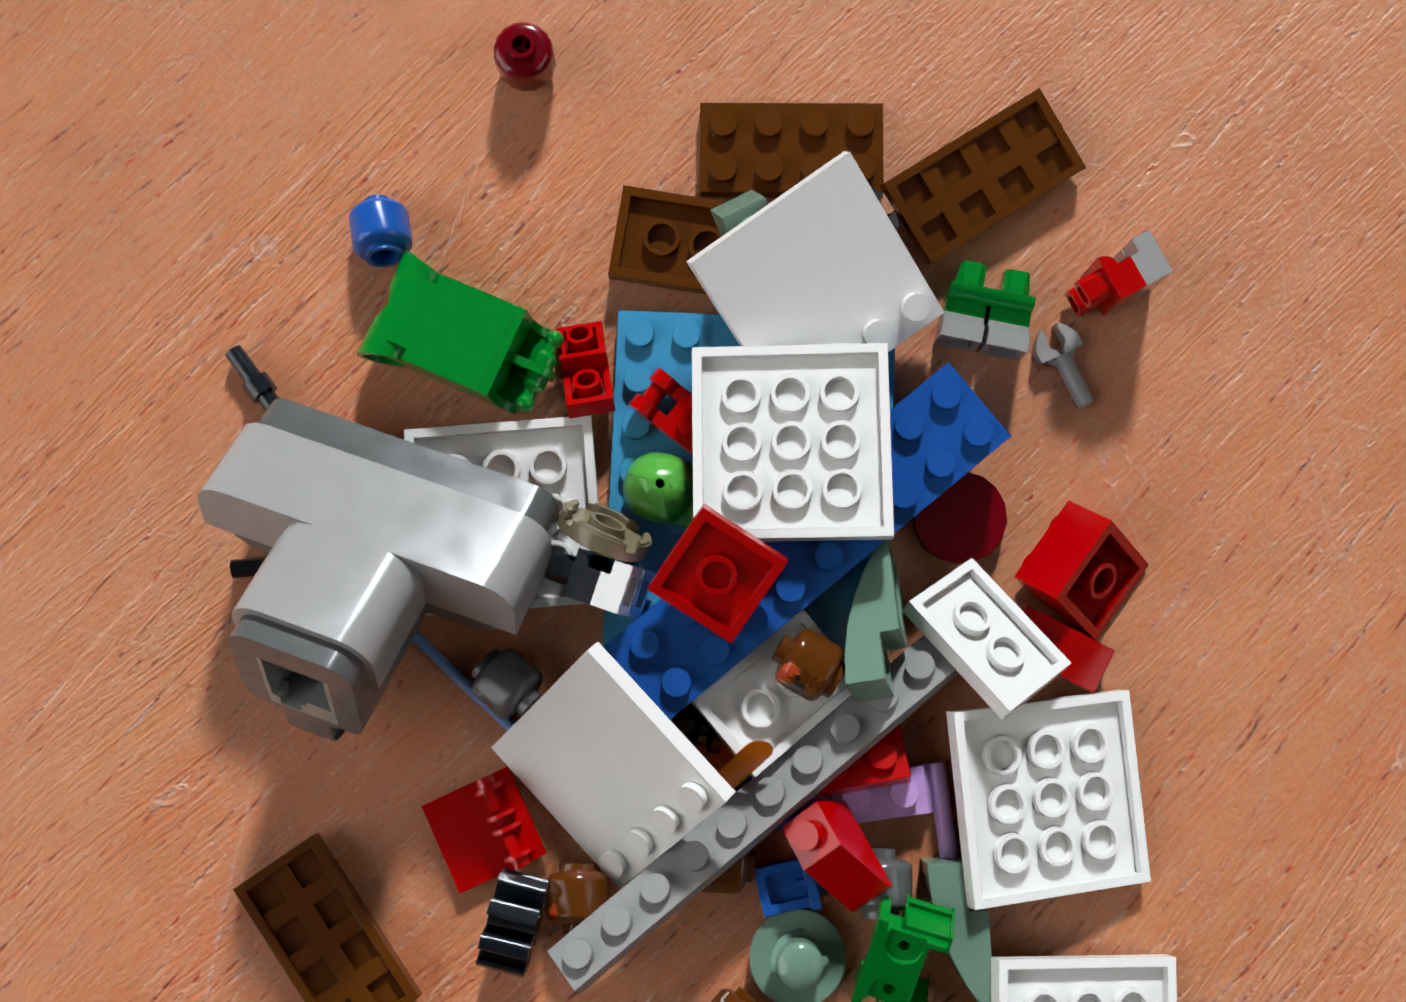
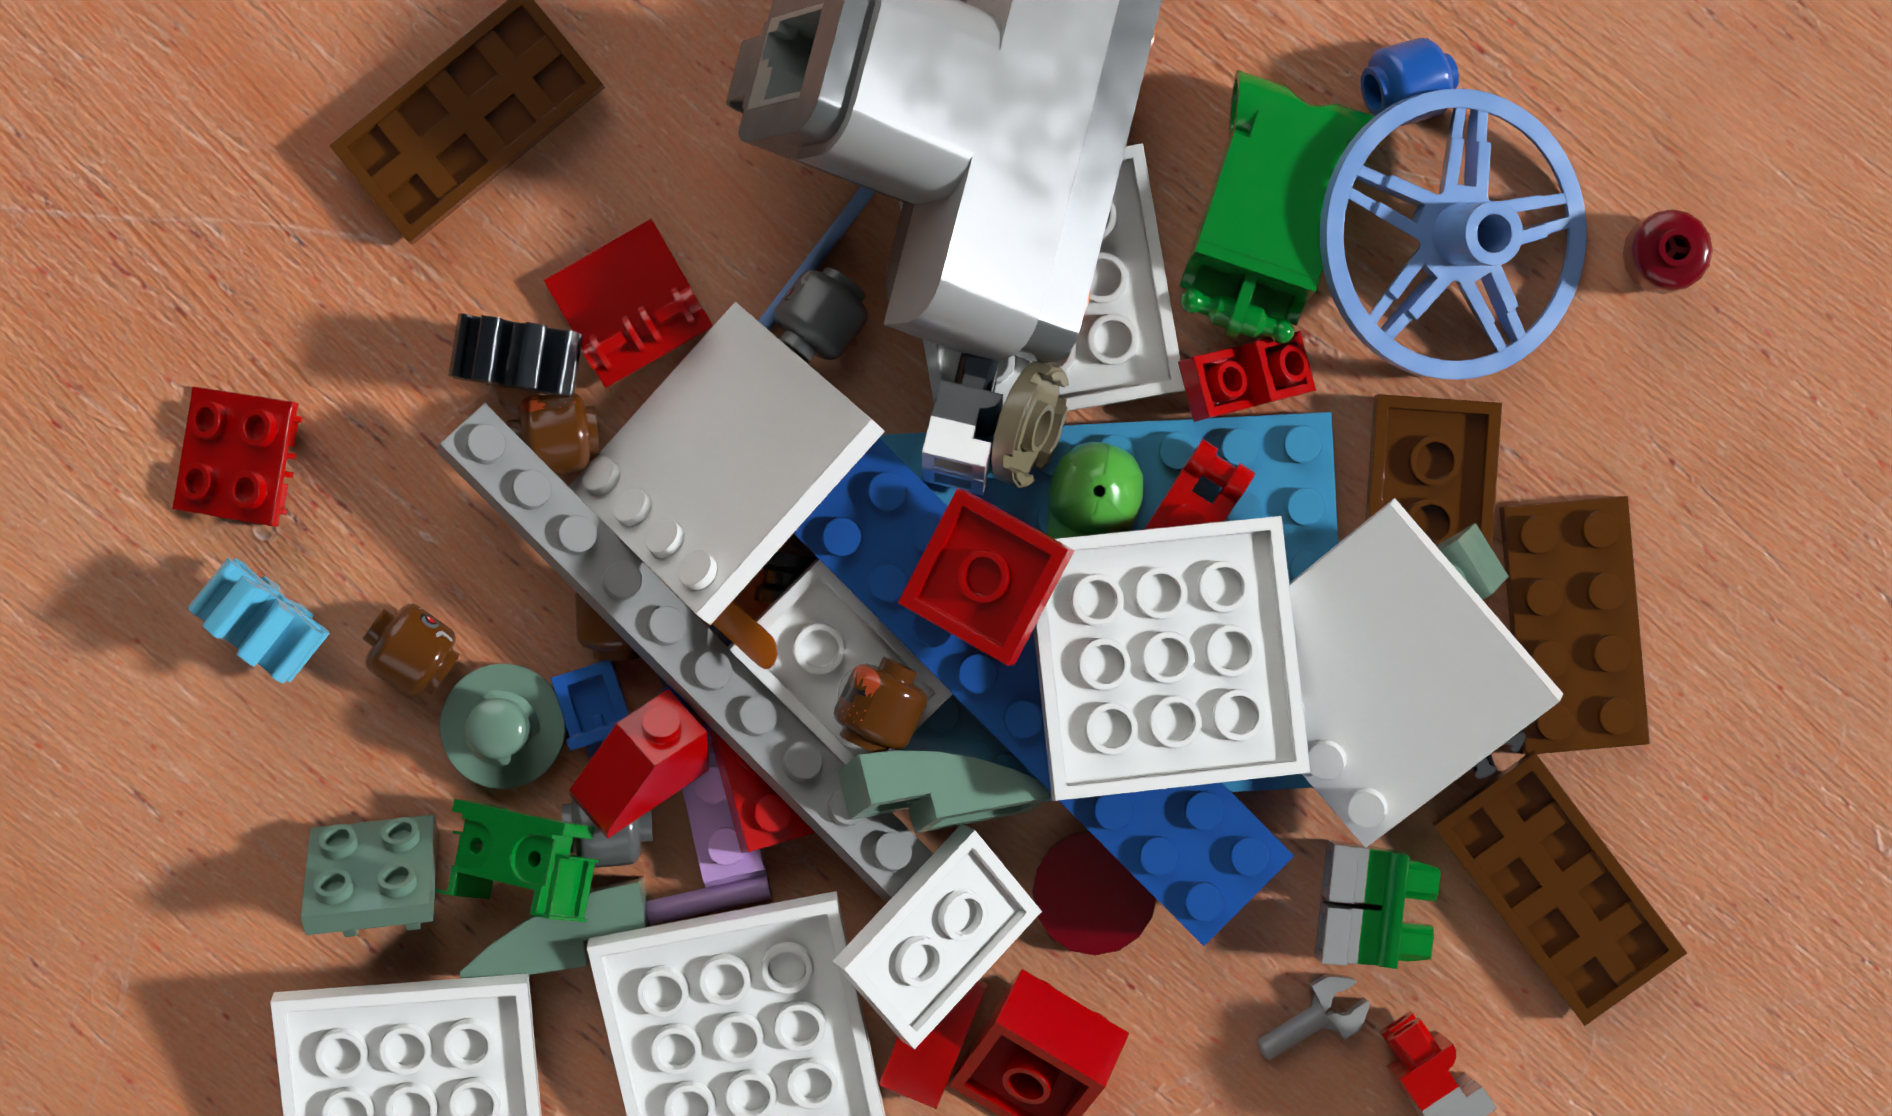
camera: 85 degrees right, 5 degrees up
none -> medium blue wheel [1320,89,1587,380]

